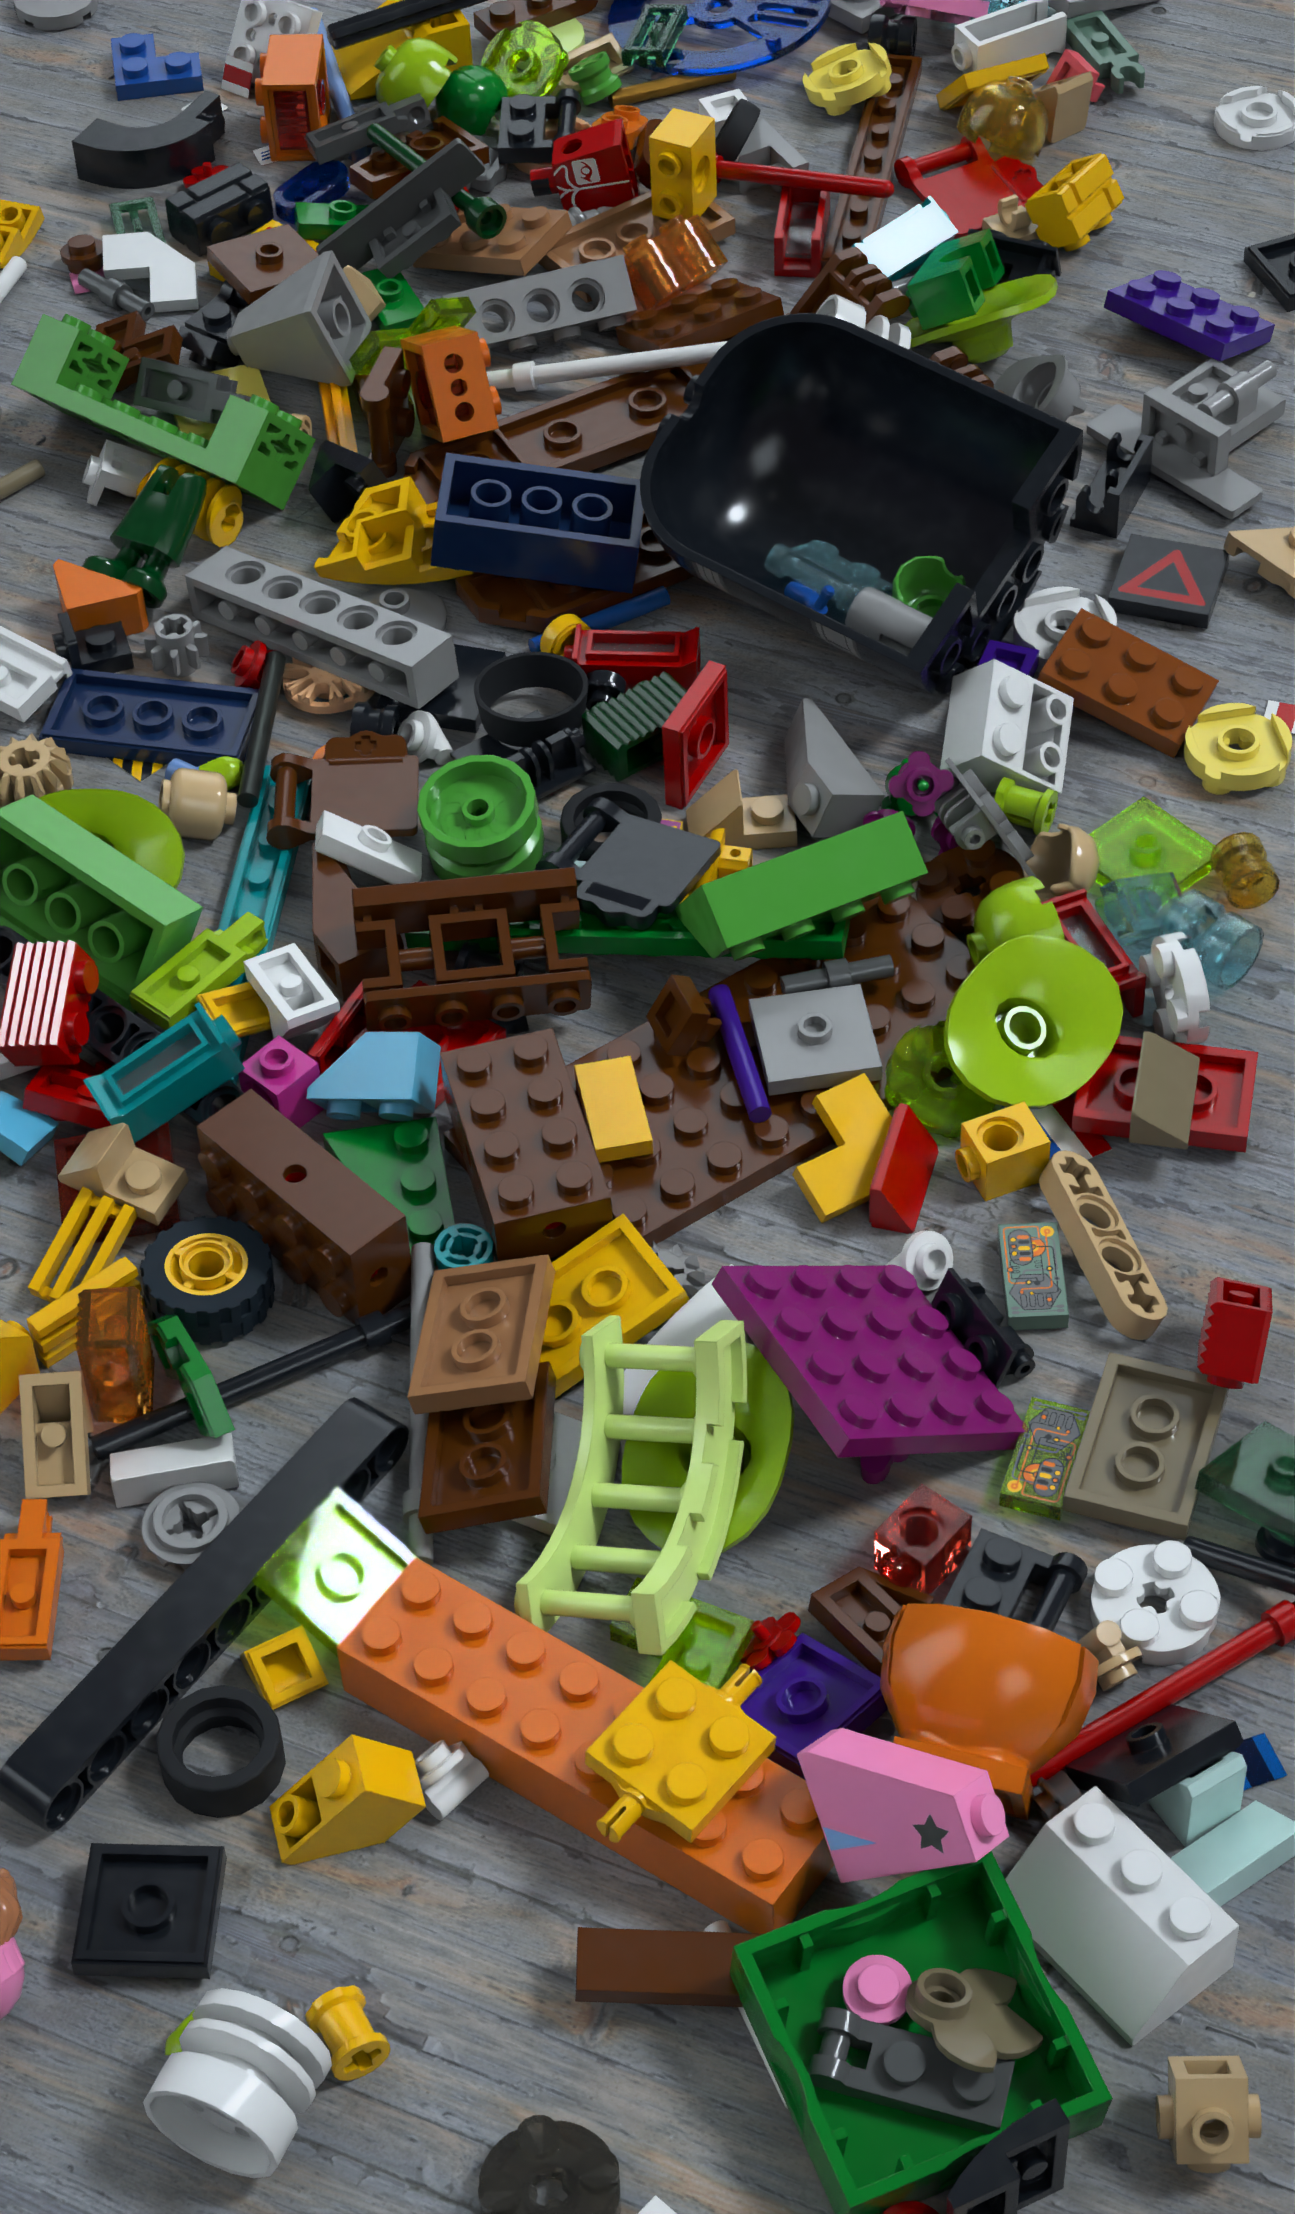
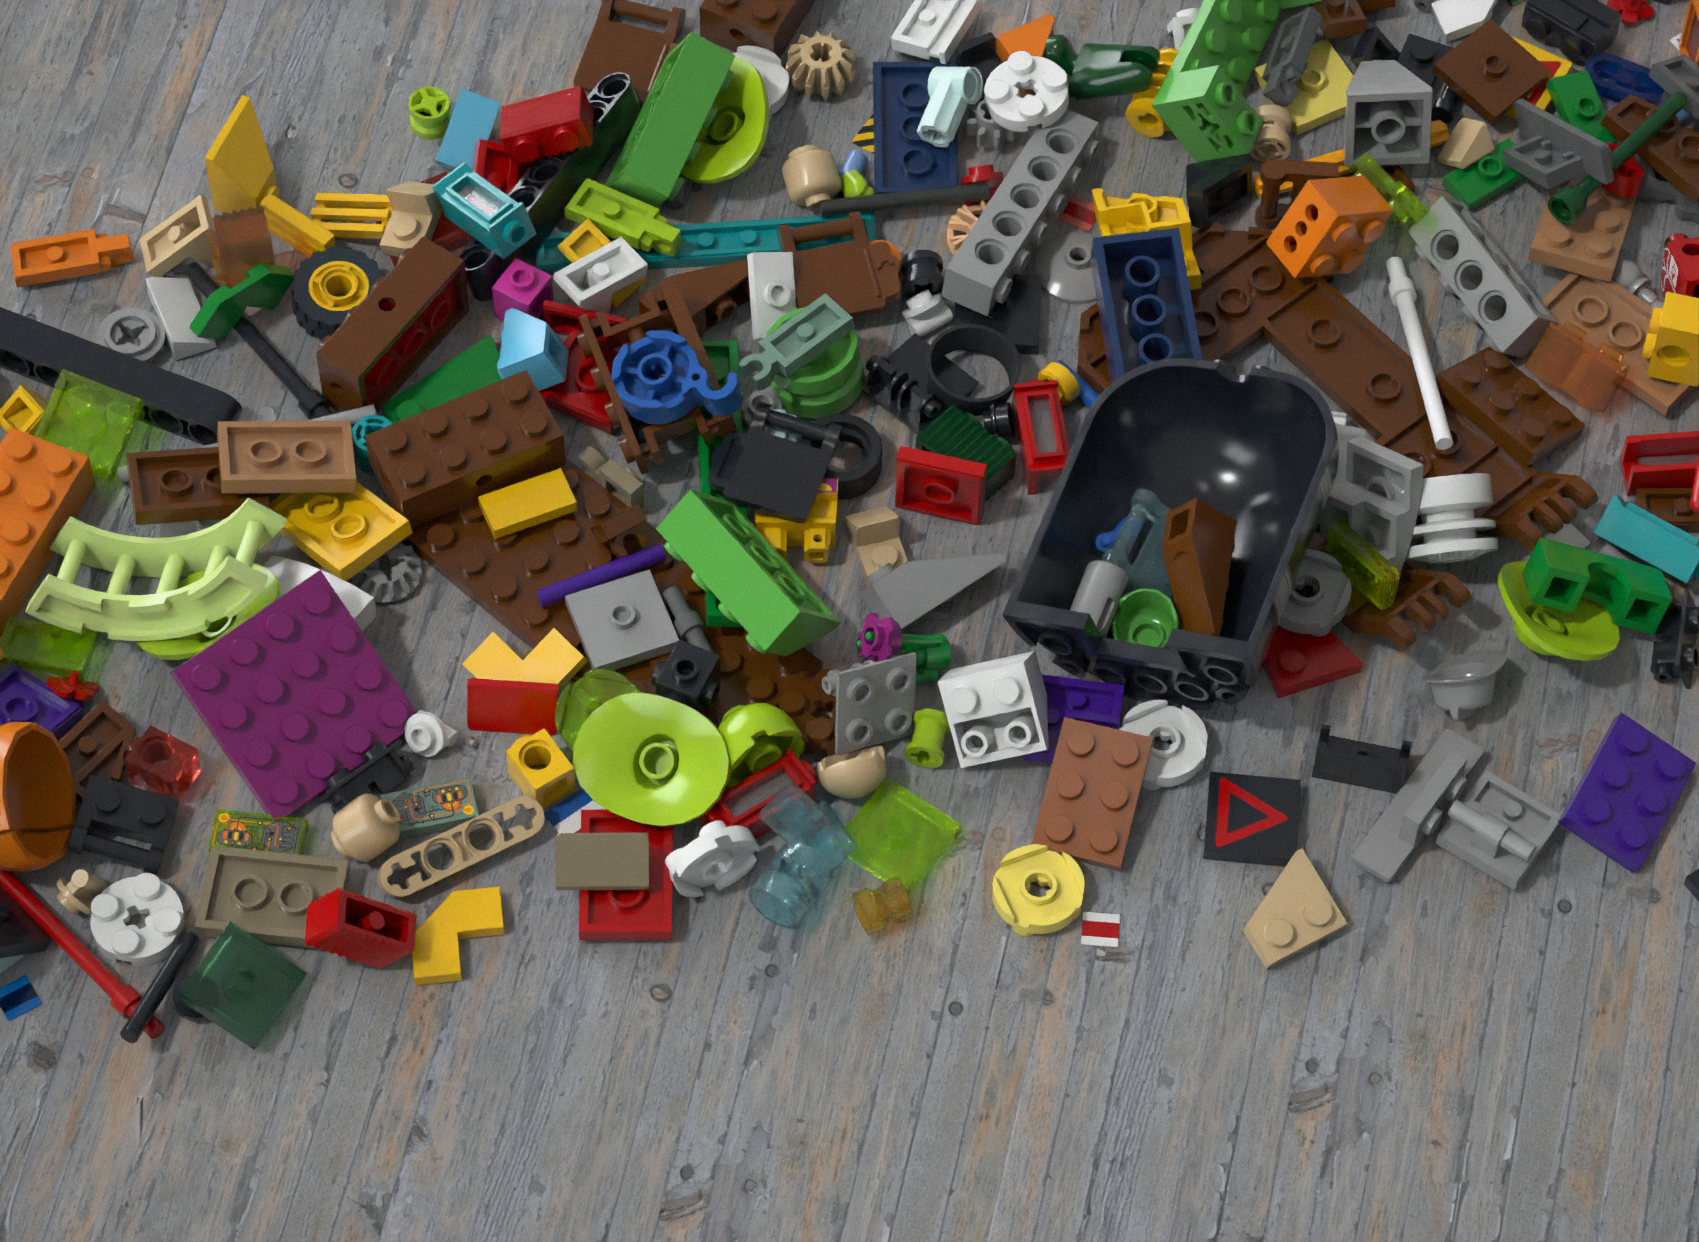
camera: 75 degrees right, 10 degrees up
none -> tan head [331,794,400,862]
none -> yellow tile [412,886,504,986]
none -> dark tan plate [577,446,644,509]
none -> blue piece [611,330,744,424]
none -> black brick [651,639,721,713]
none -> sand green plate [739,293,855,391]
none -> light aqua piece [916,66,983,147]
none -> white plate [984,51,1069,132]
none -> reddish brown slope [1162,497,1237,636]

